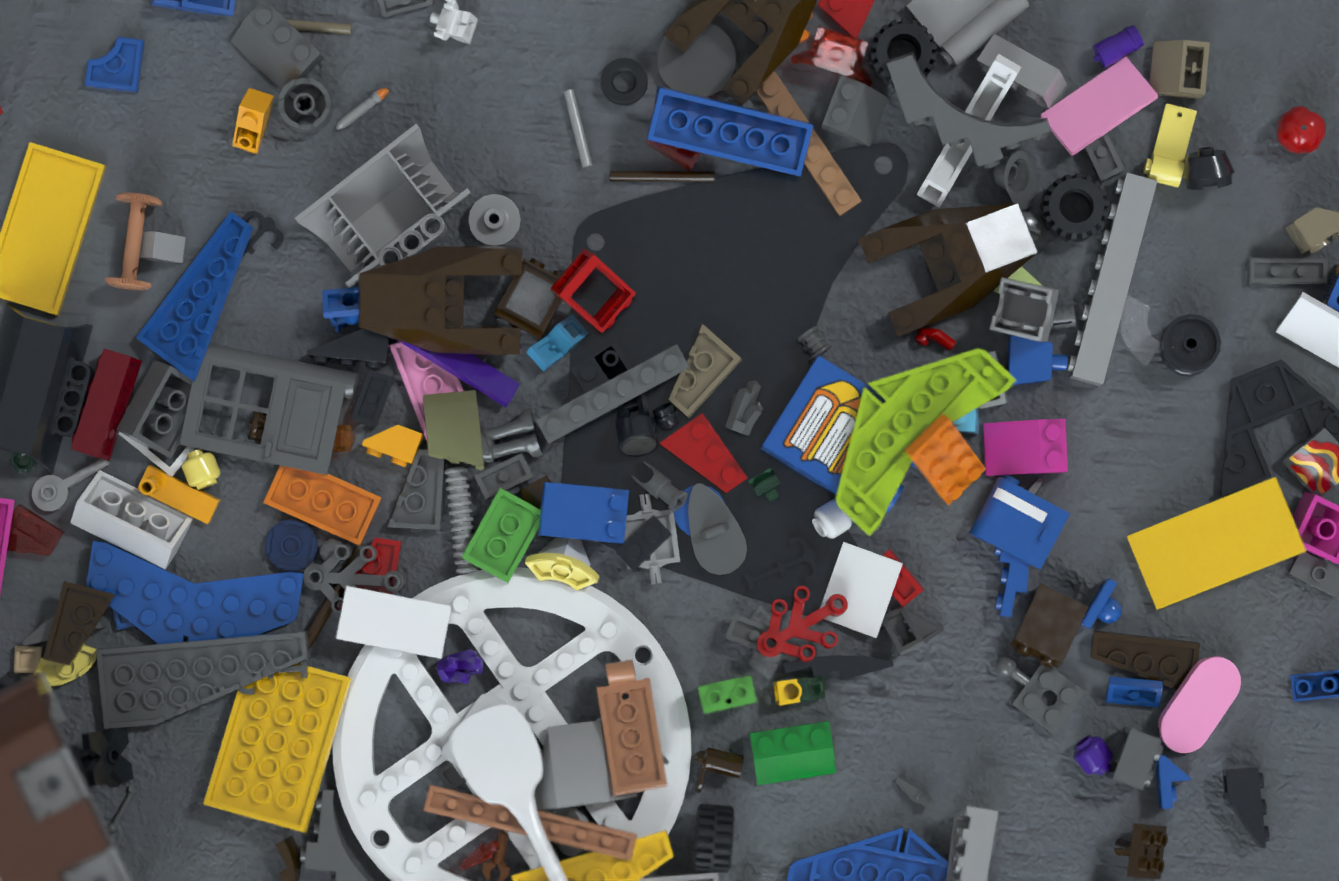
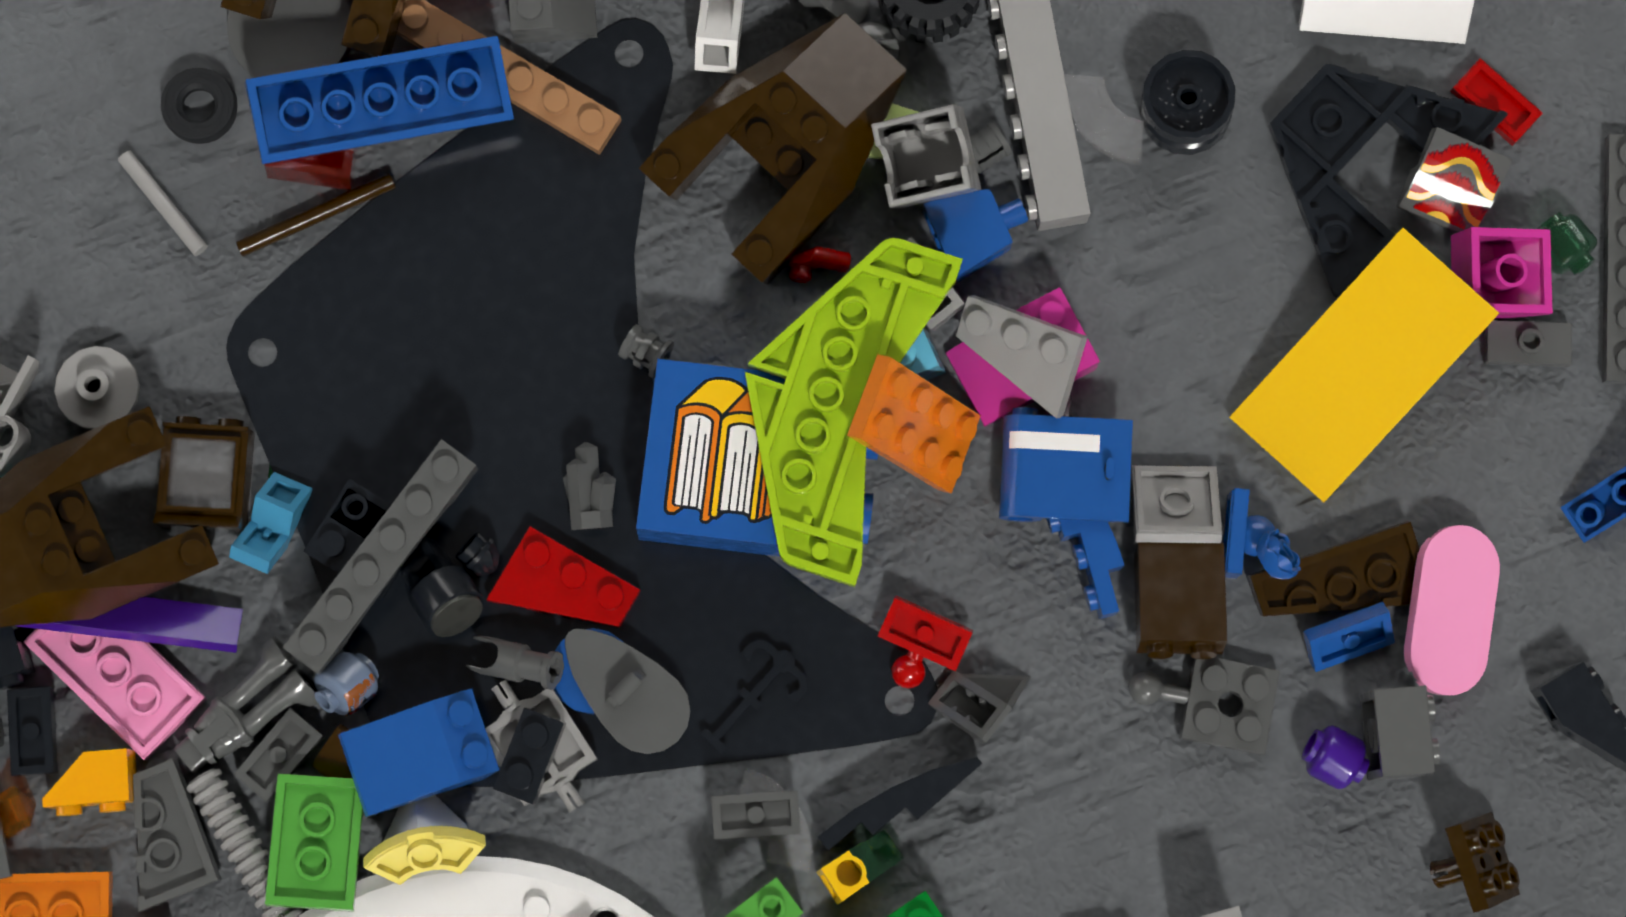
camera: 25 degrees left, 5 degrees down
olive slope [423,390,484,470] -> none
red window [550,249,636,333] -> none
dark tan wing [668,324,742,418] -> none
clear green tile [748,468,781,502] -> none
red plant [757,586,848,662] -> none
white head [812,499,852,539] -> none
white sticker [820,542,903,638] -> none
blue slope [1155,755,1192,809] -> none
none -> sand blue head [314,652,379,716]
none -> light grey wing [956,295,1088,418]
none -> light grey tile [1131,465,1222,543]
none -> blue plate [1256,528,1301,579]

